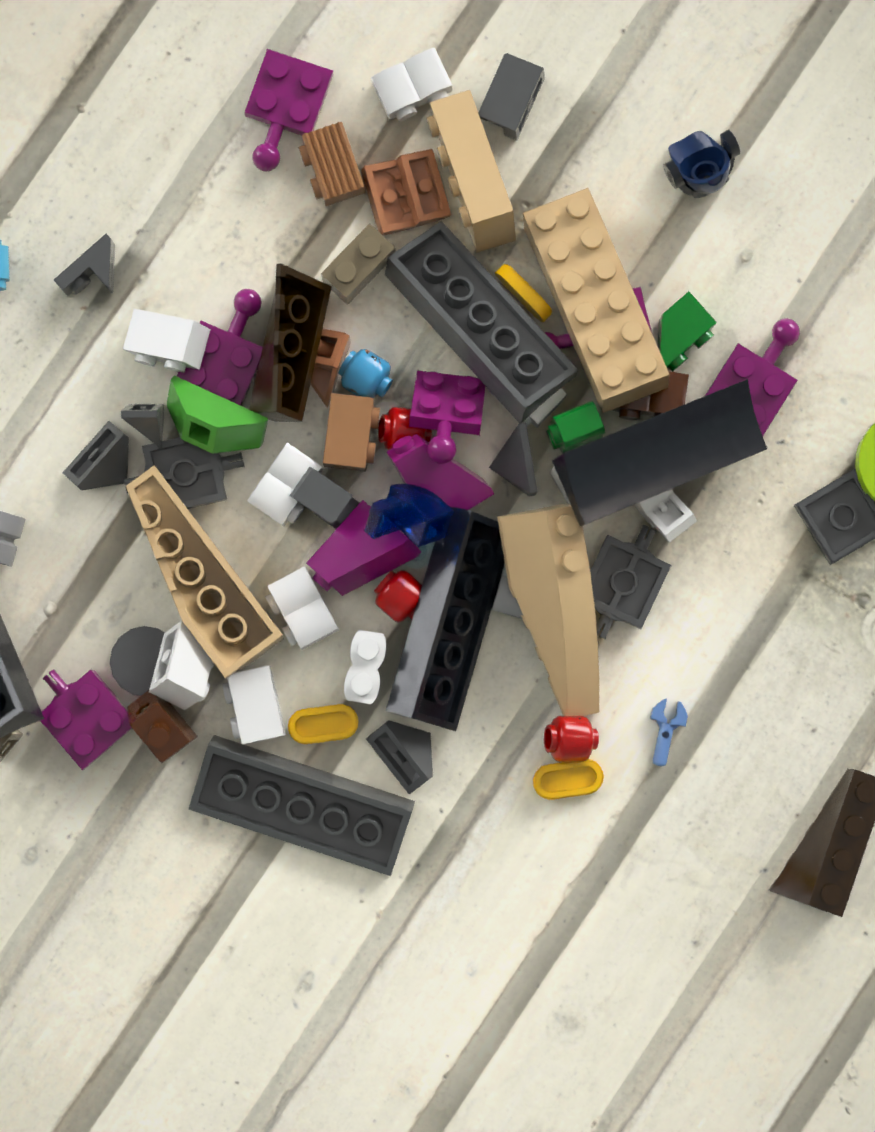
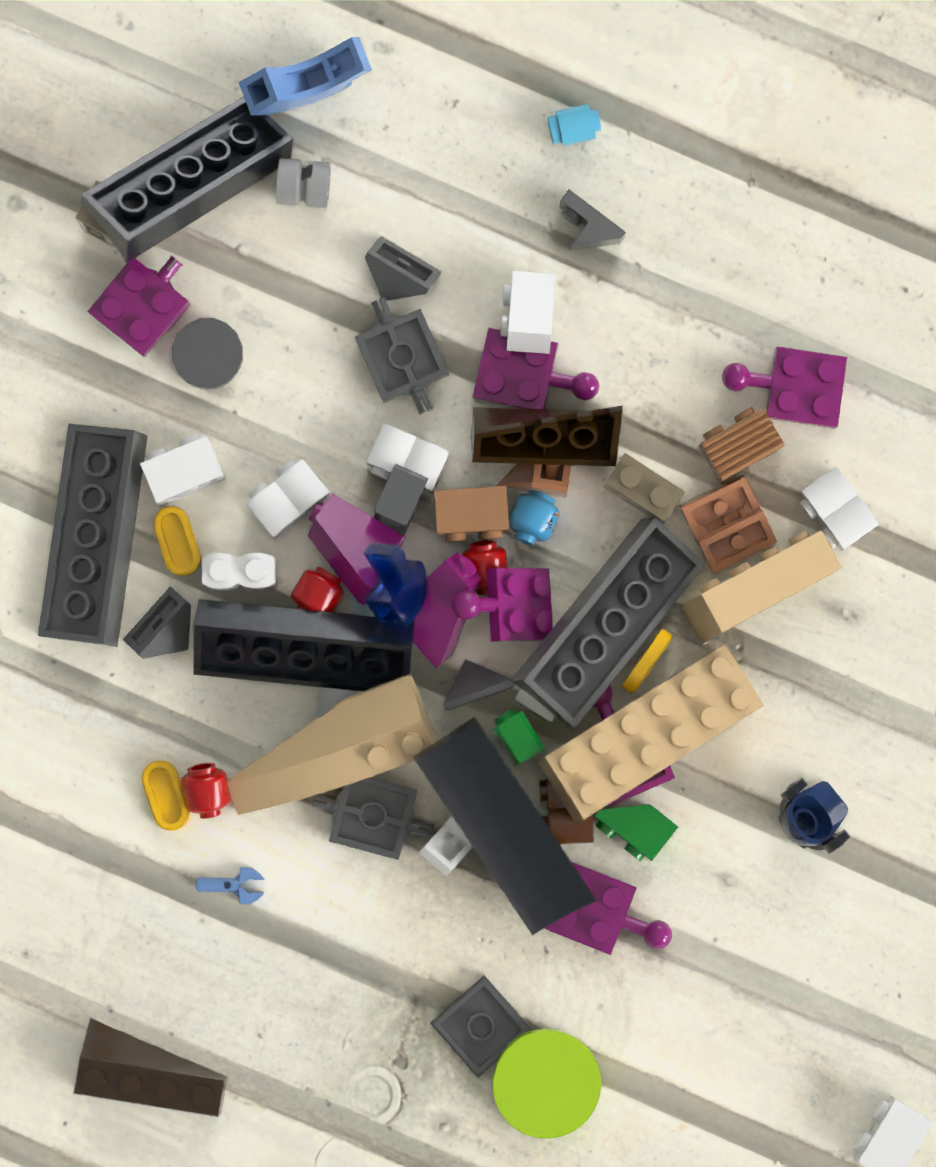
camera: 85 degrees right, 0 degrees up
dark grey slope [121,404,164,449] -> none
tan wedge [126,465,284,679] -> none
reddish brown torso [127,690,197,763] -> none
white brick [149,620,215,710] -> none
bright green slope [166,376,268,454] -> none
dark grey panel [478,53,545,140] -> none

